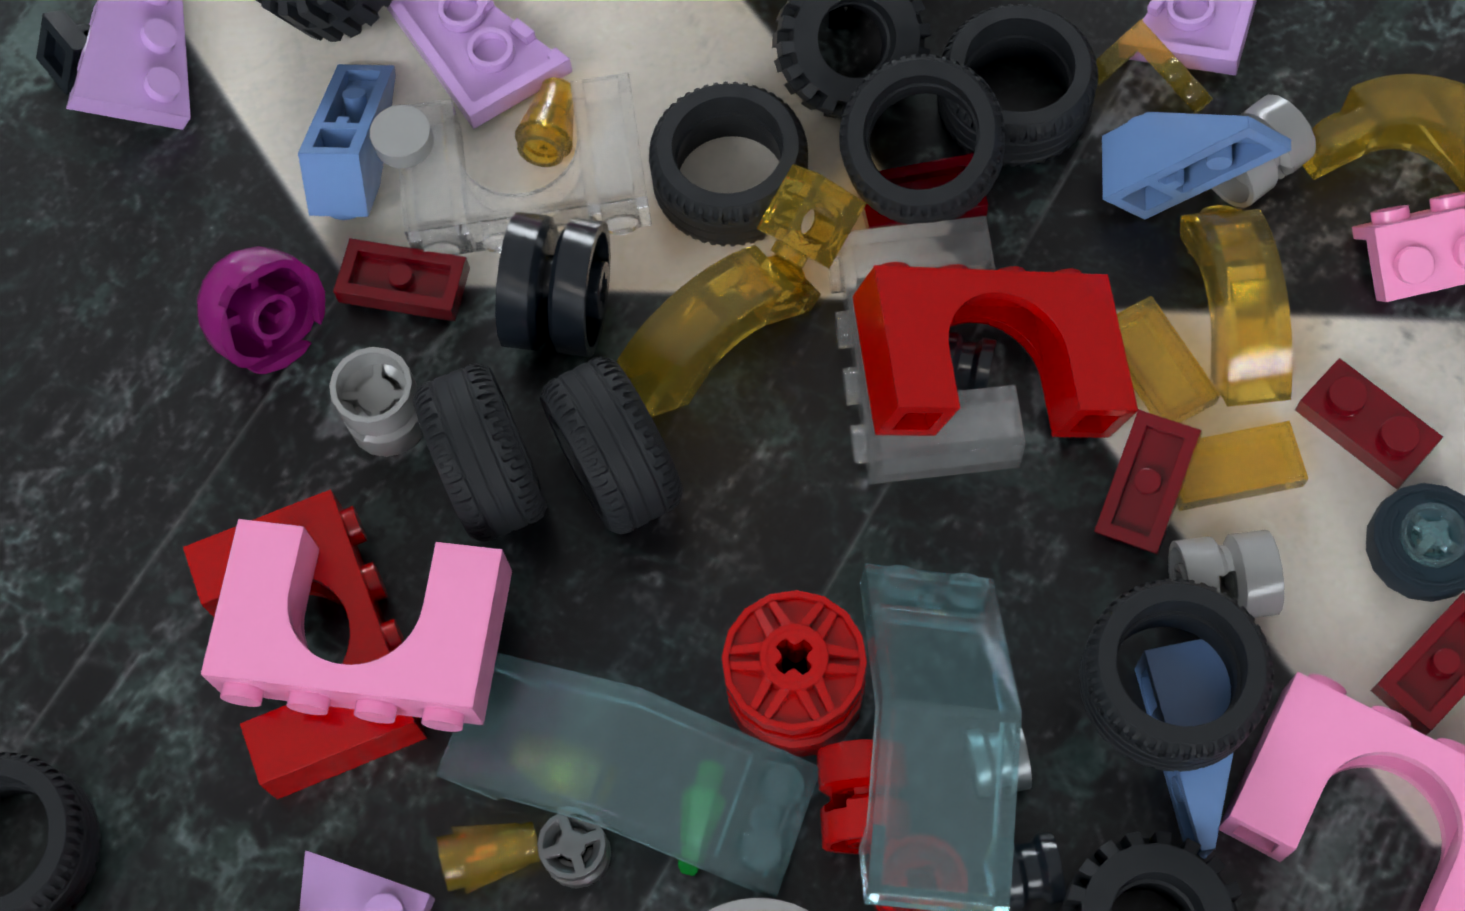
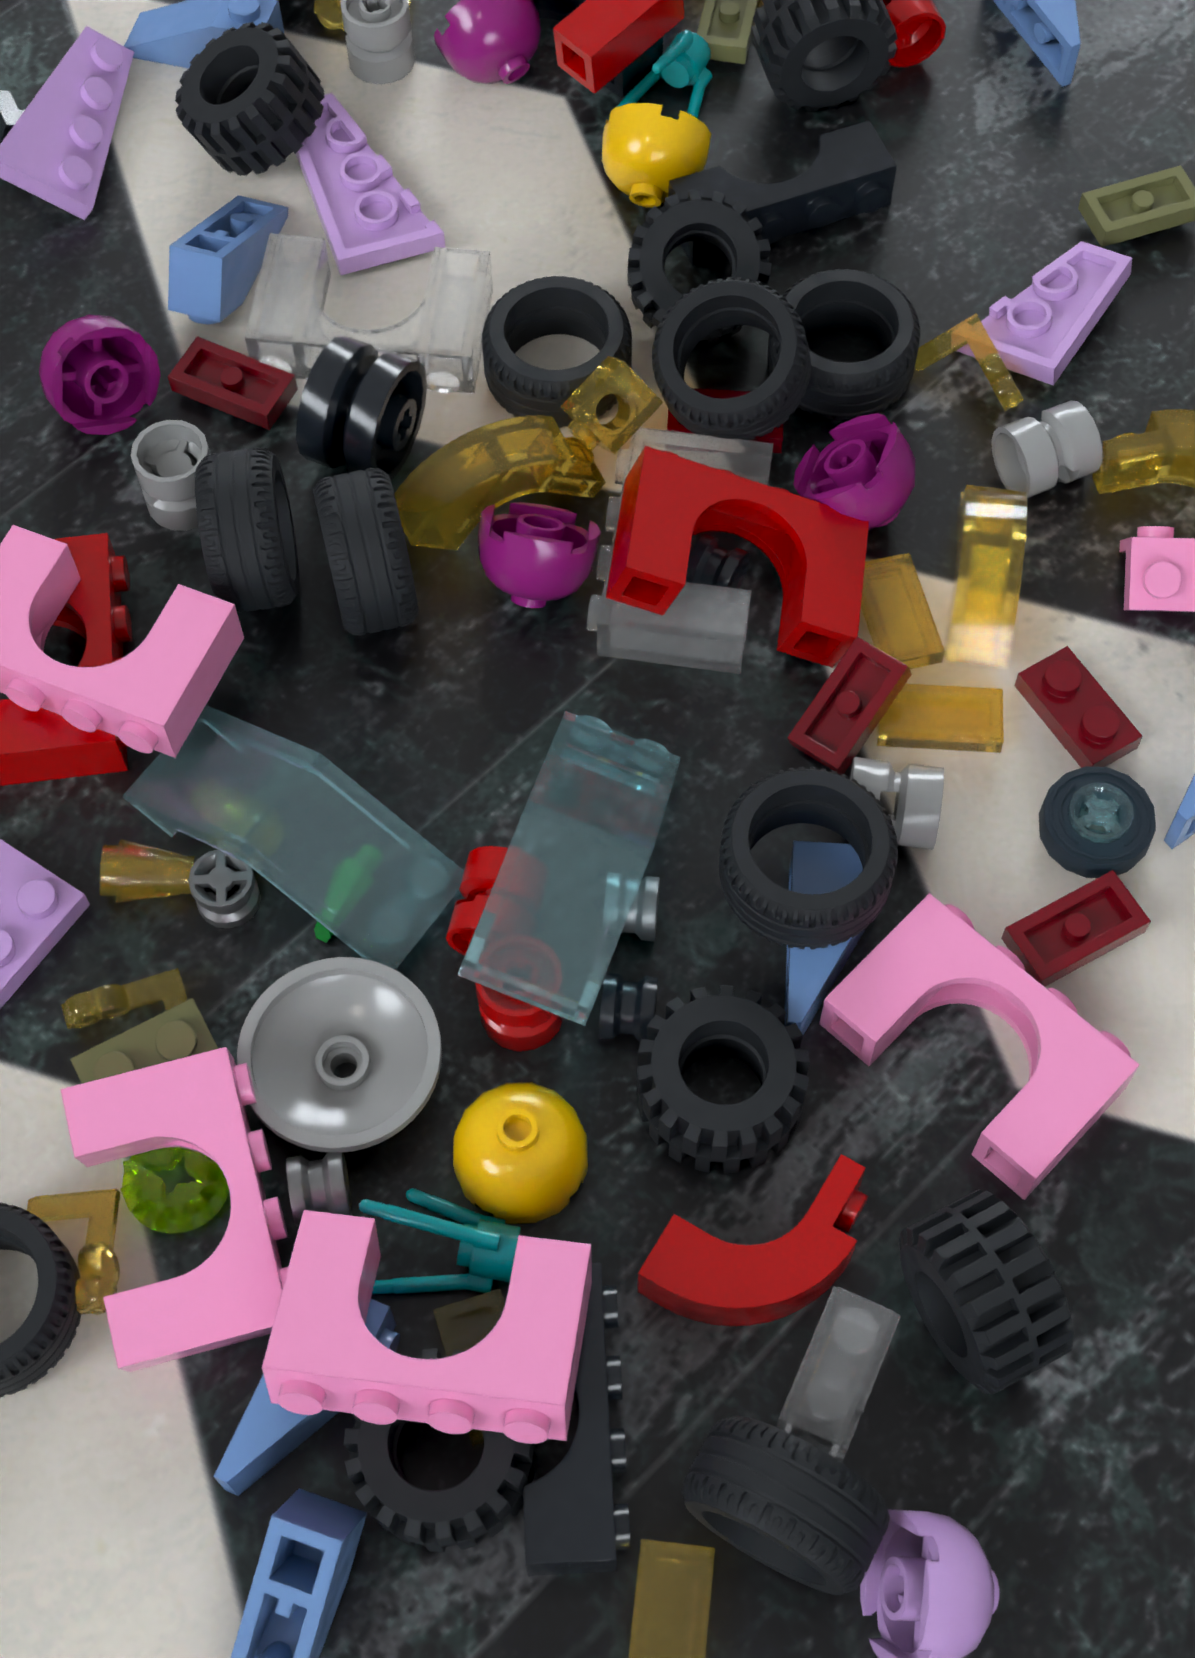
camera: 10 degrees right, 5 degrees down
light grey tile [370,105,434,168] -> none
clear yellow cone [515,77,575,167] -> none
red wheel [722,590,867,758] -> none
medium blue slope [1102,112,1292,220] -> none
none -> magenta cylinder [478,502,601,608]
none -> magenta cylinder [793,413,916,530]

